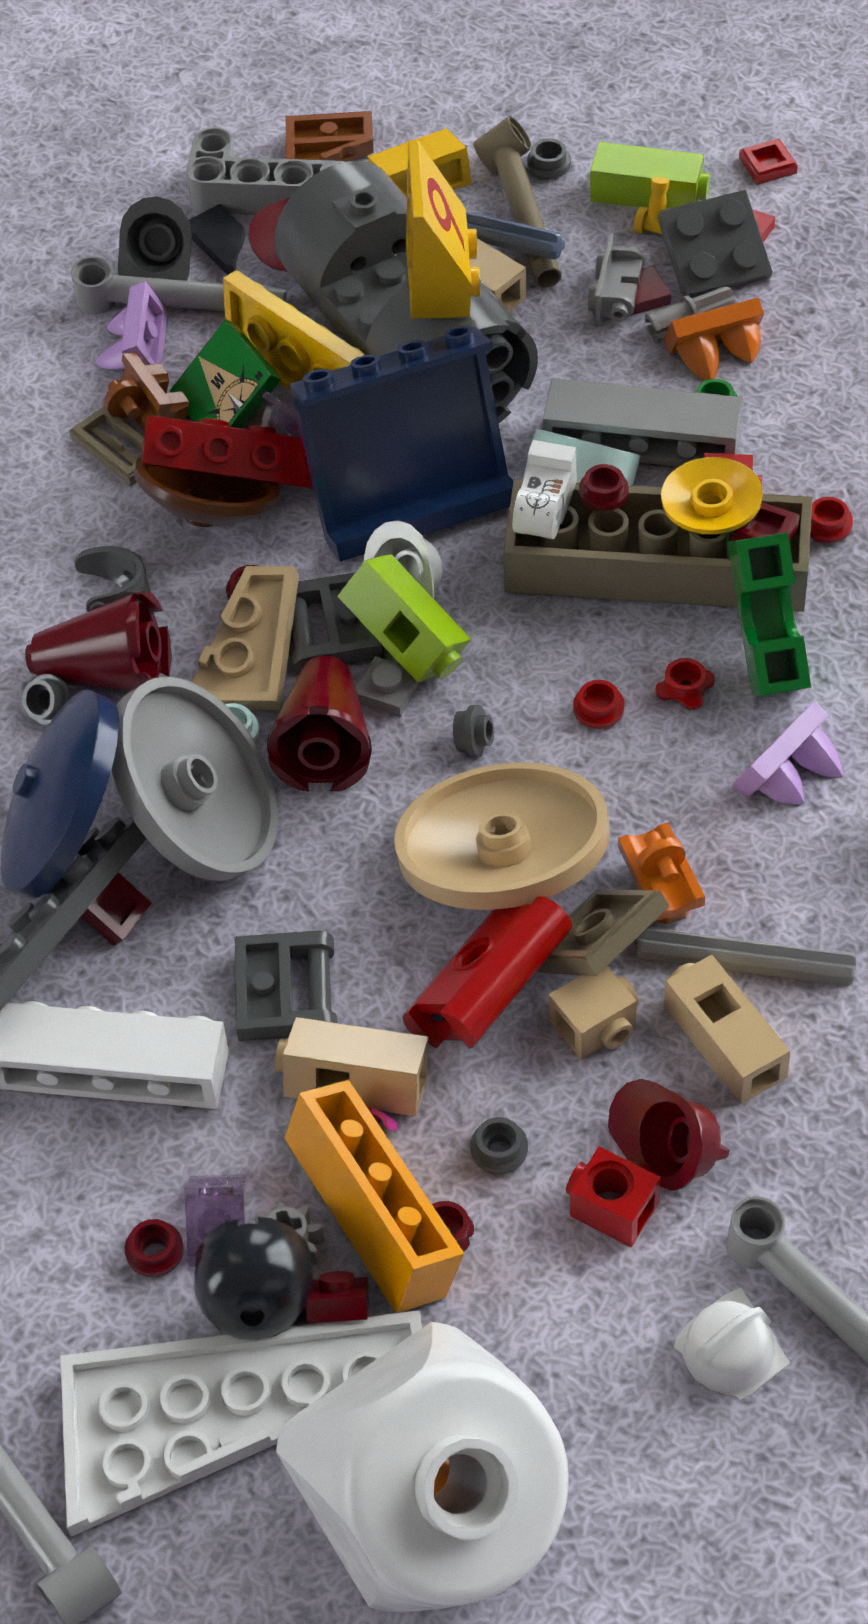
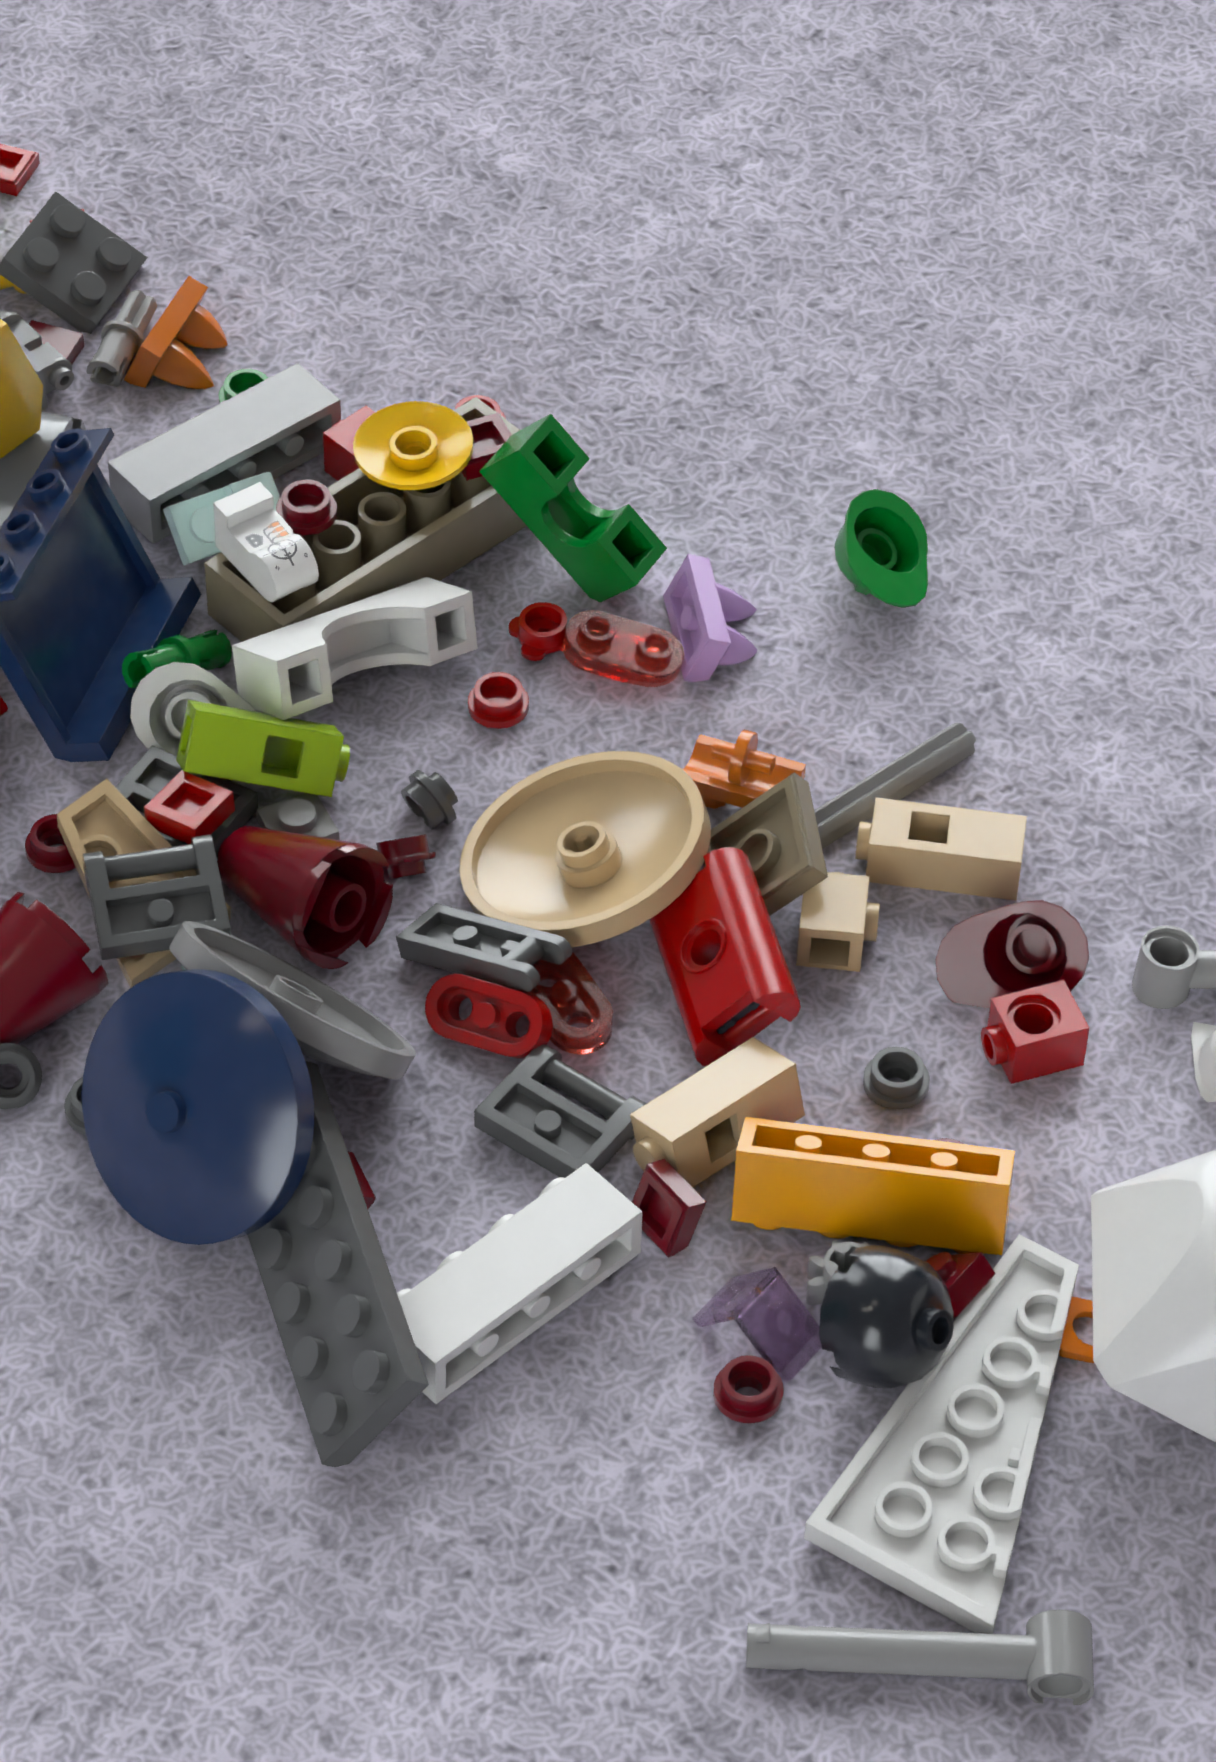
camera: 55 degrees left, 5 degrees down
none -> dark grey plate [82,835,231,960]
none -> green pin [122,629,232,689]
none -> red plate [144,770,235,844]
none -> white arch [232,577,478,720]
none -> dark red plate [376,834,436,879]
none -> dark grey hinge [396,903,572,992]
none -> red plate [425,974,553,1059]
none -> clear red plate [522,952,613,1054]
none -> clear red plate [562,610,684,687]
none -> dark red tile [632,1159,706,1258]

